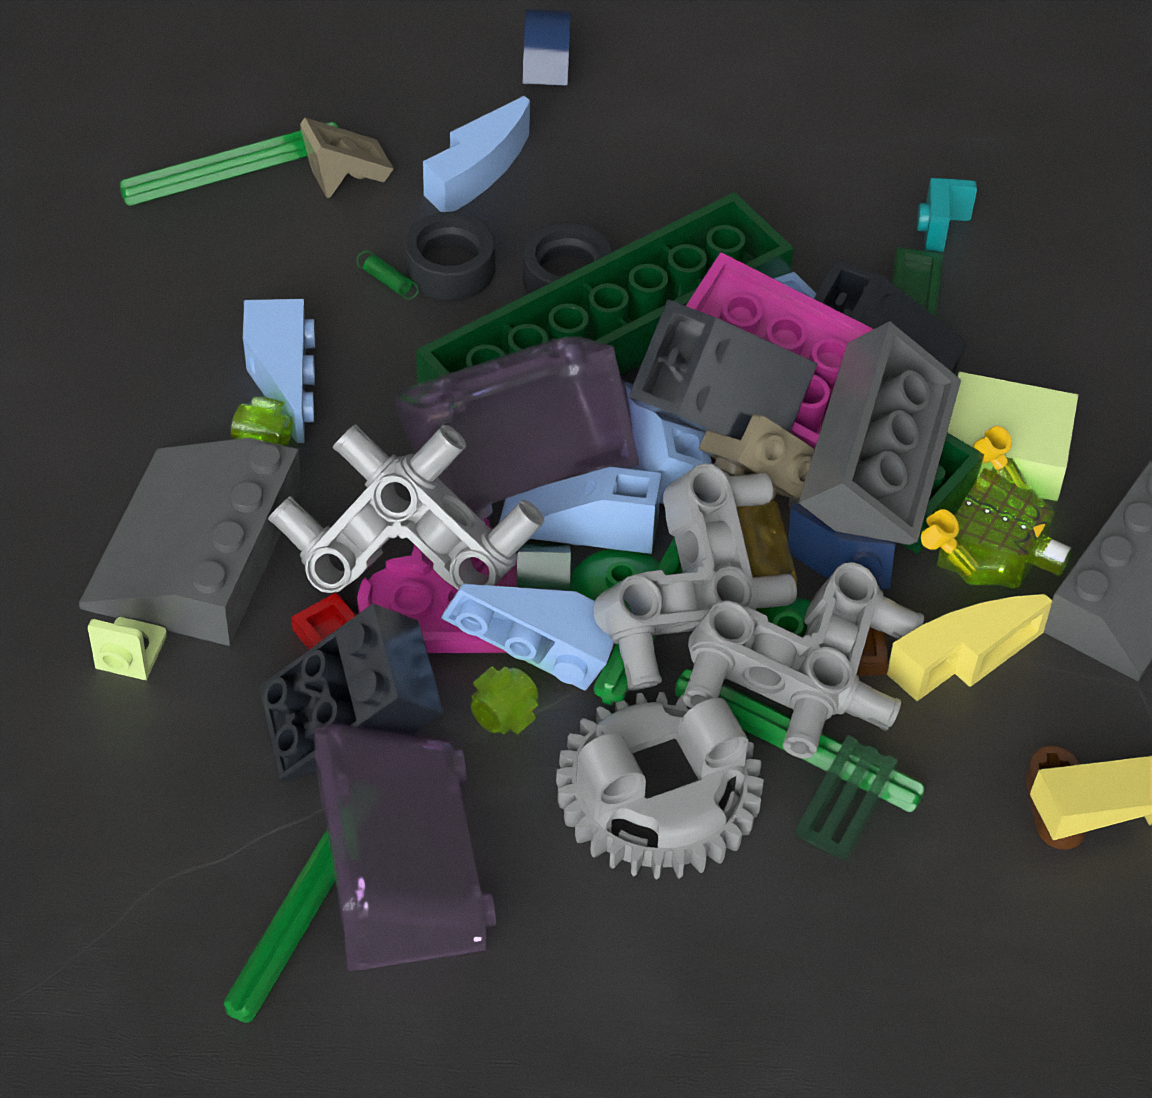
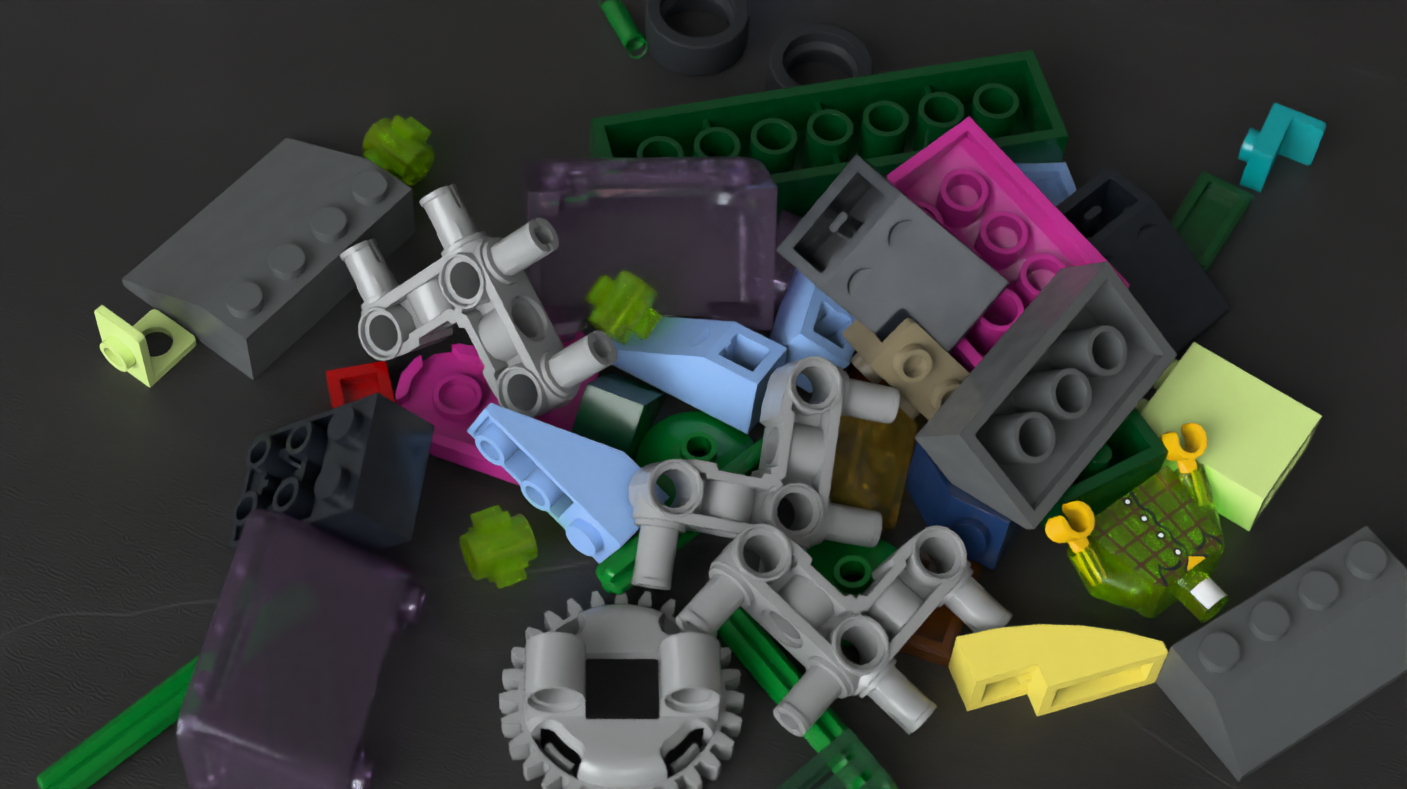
camera: 20 degrees right, 5 degrees up
light blue slope [243,299,315,443] -> none
none -> clear neon green gear [584,269,662,346]

